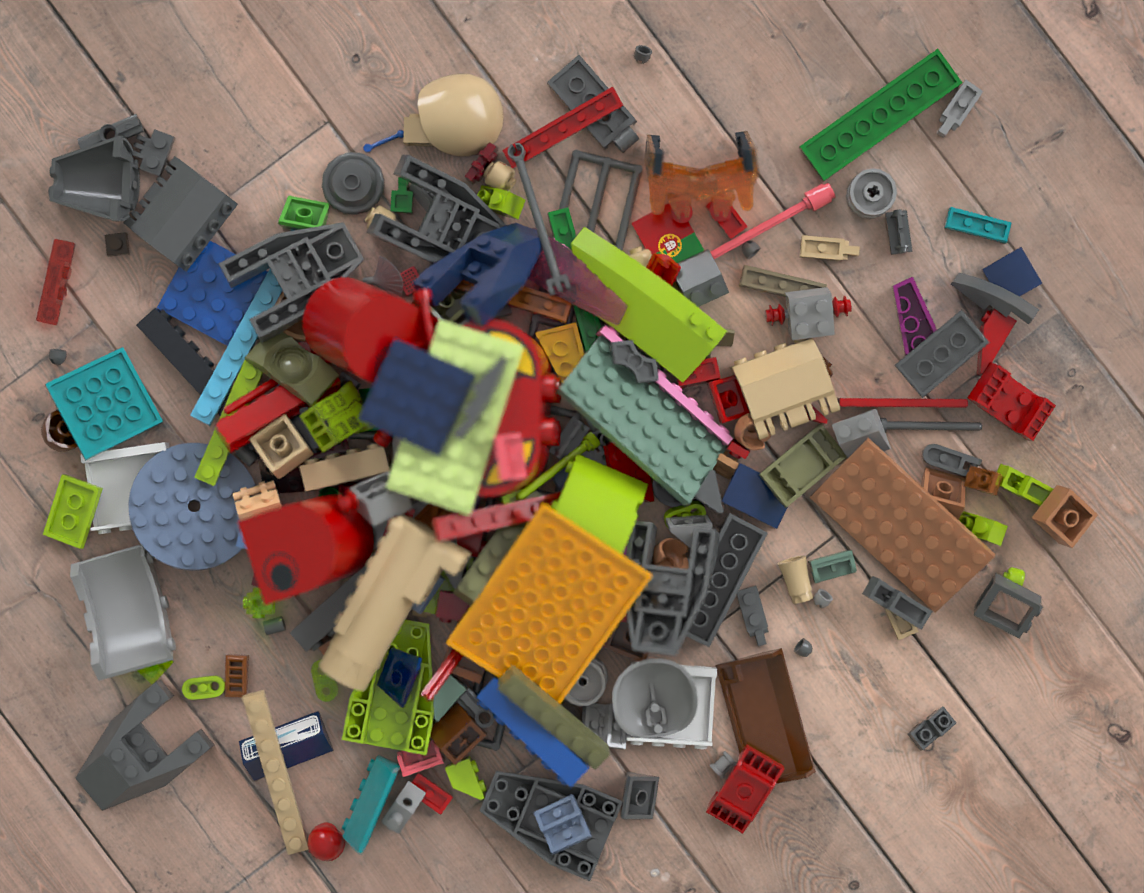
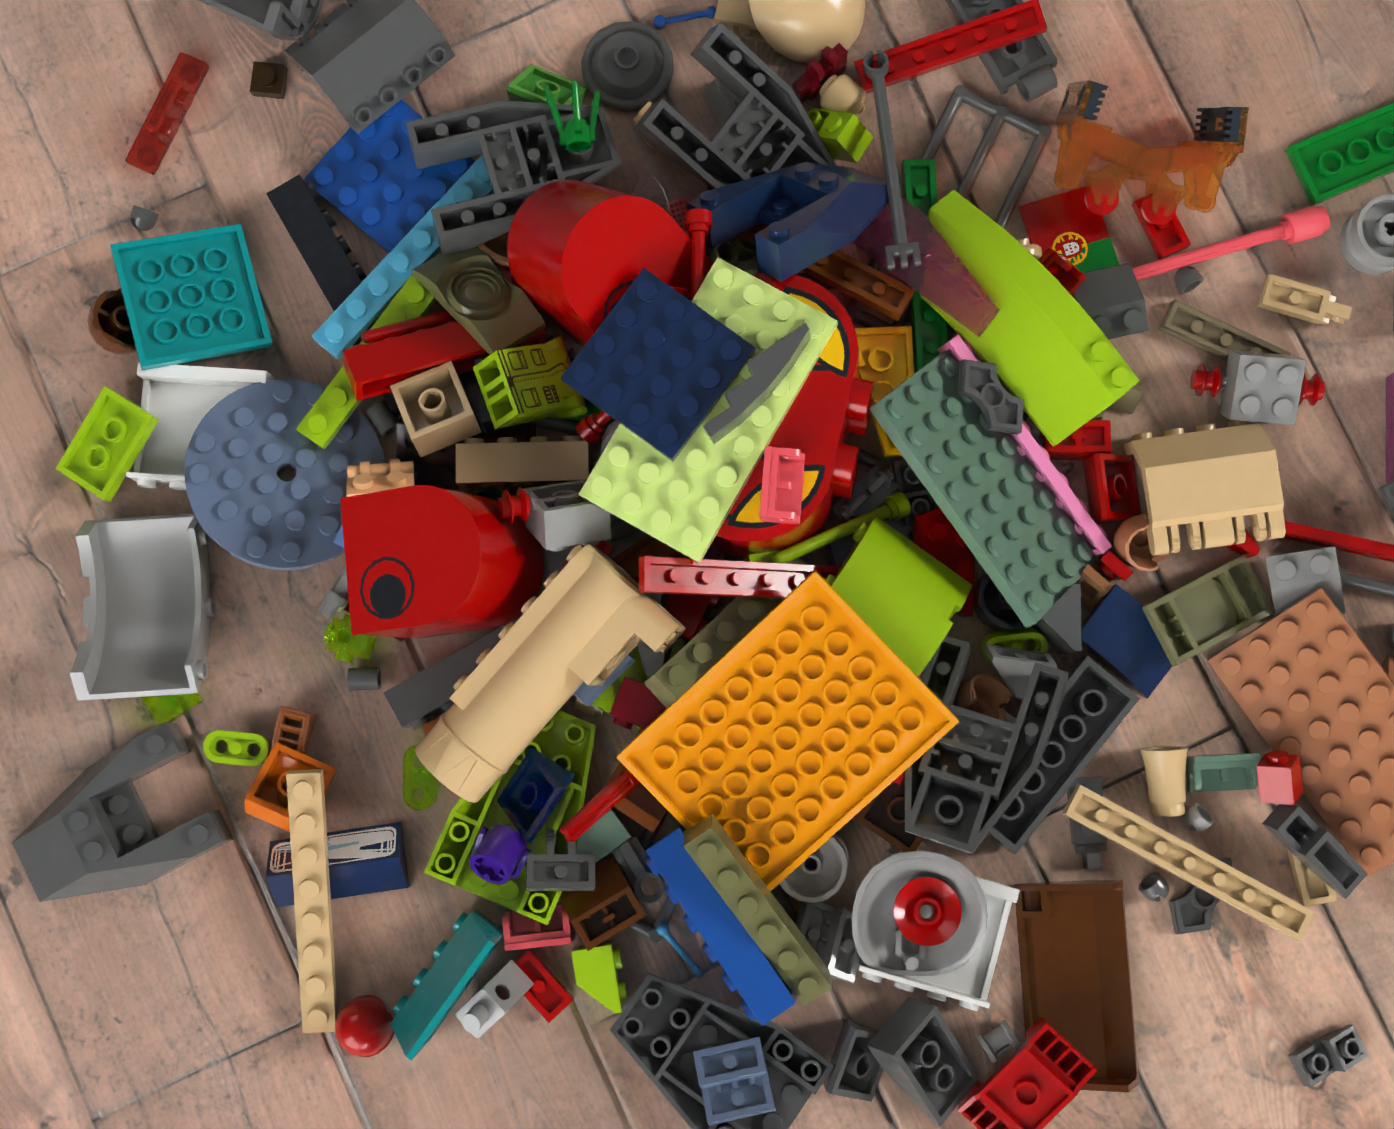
camera: 10 degrees right, 5 degrees down
green plate [391,177,414,213] -> none
none -> orange slope [244,742,337,832]
none -> light grey plate [319,564,349,618]
none -> dark purple piece [470,824,532,885]
none -> dark grey hinge [526,830,595,891]
none -> green plant [543,80,600,152]
none -> dark azure hinge [656,923,704,978]
none -> dark grey slope [867,997,980,1127]
none -> red dish [893,877,962,946]
none -> tan plate [1062,784,1315,942]
none -> dark grey tile [1169,857,1233,935]
none -> brick [1257,750,1303,805]

